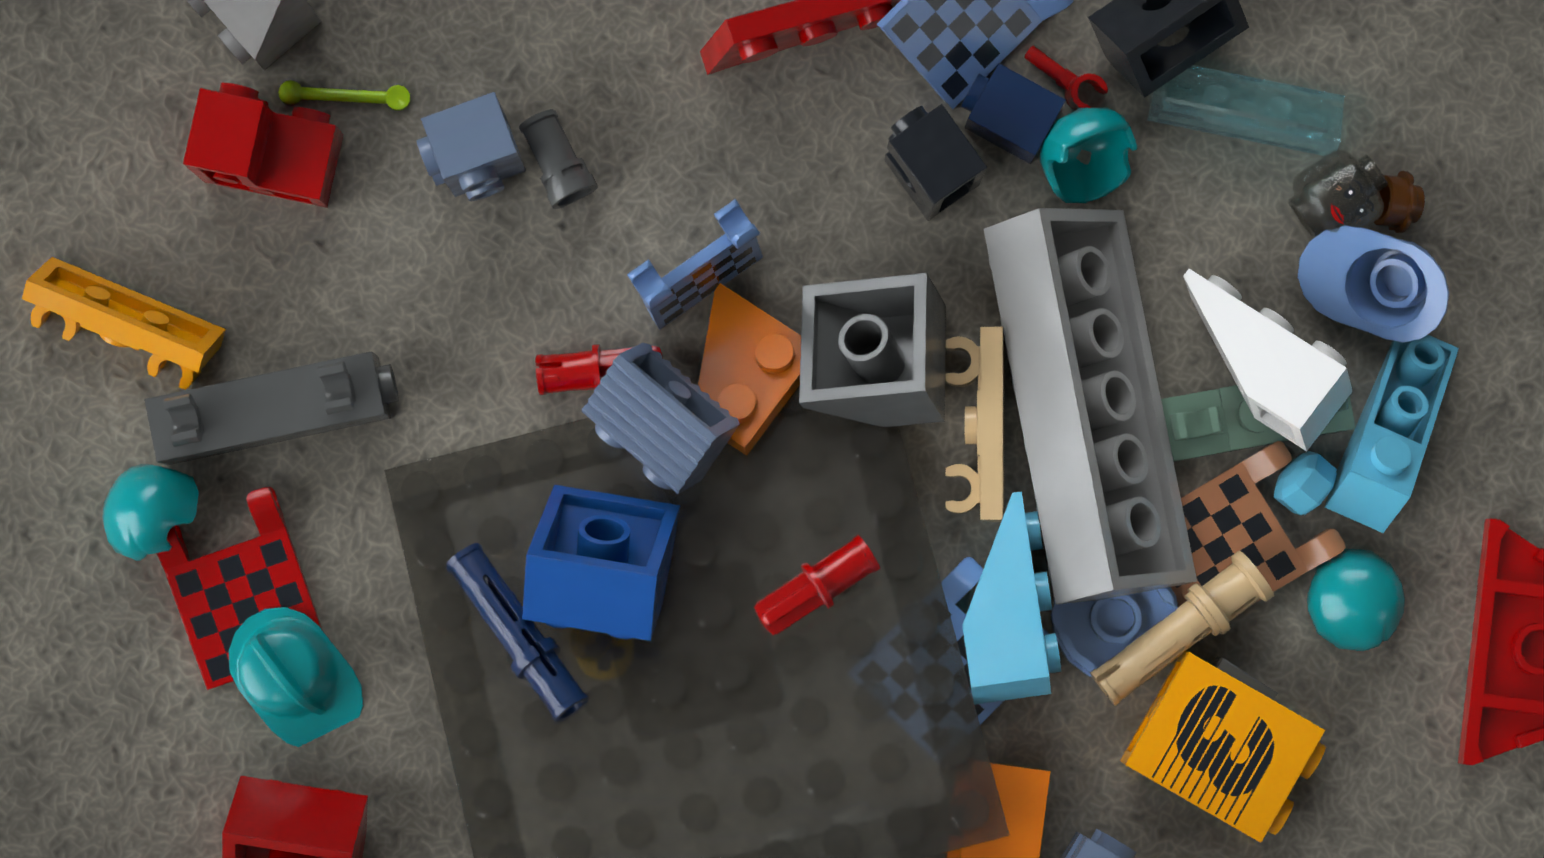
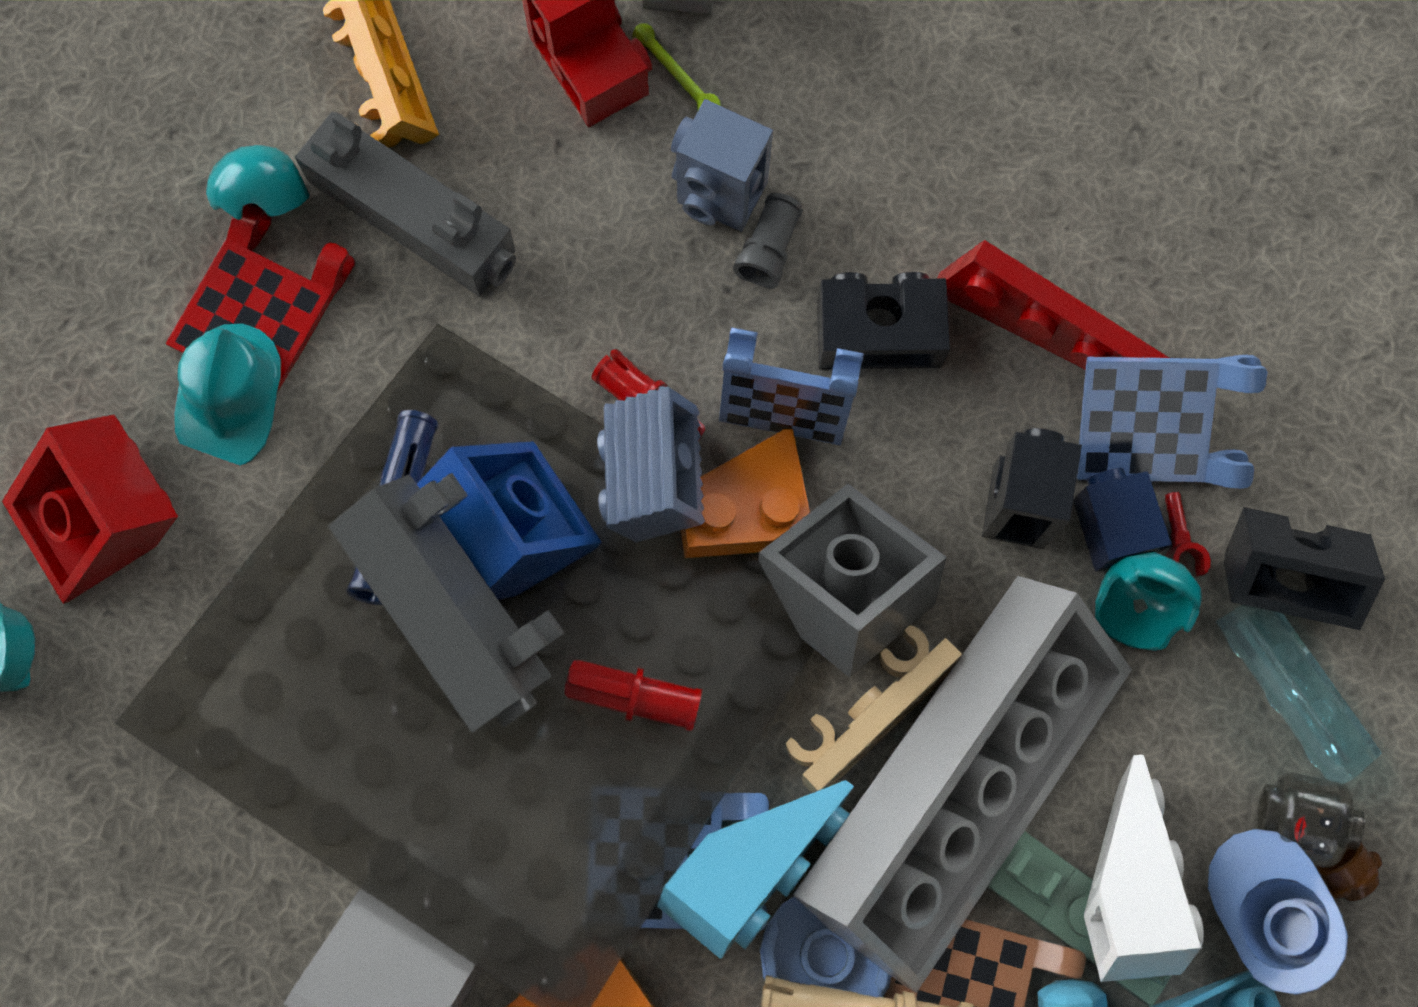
camera: 45 degrees right, 10 degrees down
none -> dark grey brick [328,473,564,732]
none -> black brick [817,272,950,369]

